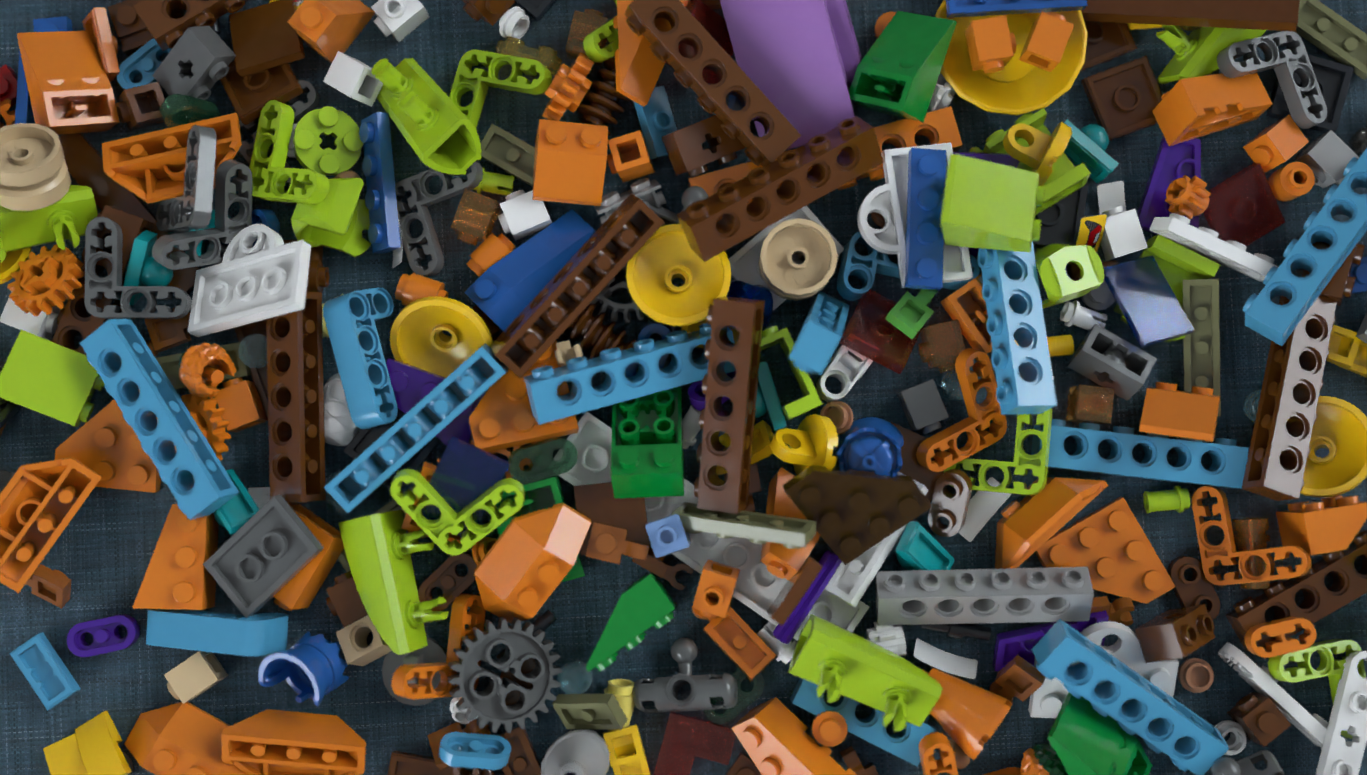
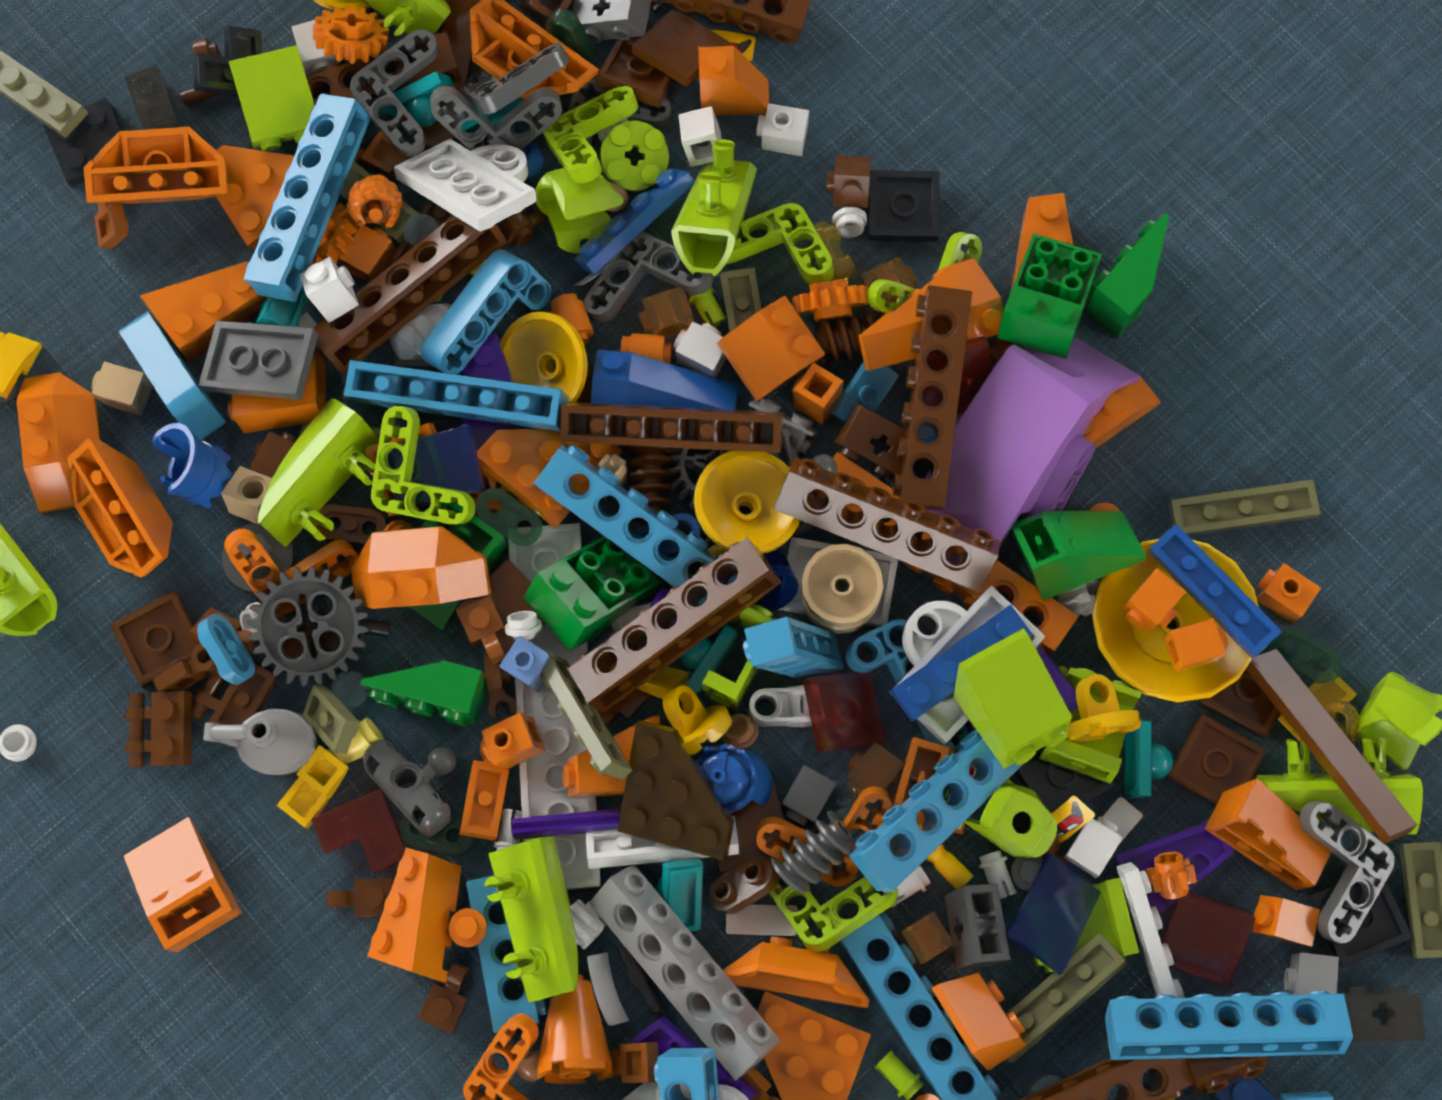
camera: 55 degrees right, 10 degrees down
dark azure plate [9,632,81,711] -> none
dark purple plate [67,614,140,657] -> none
reddish brown tile [767,557,822,625] -> none
bright green plate [885,289,938,339] -> none
orange brick [1268,162,1315,202] -> none
none -> white brick [299,257,359,323]
none -> white plate [505,611,542,640]
none -> dark grey piece [771,811,856,894]

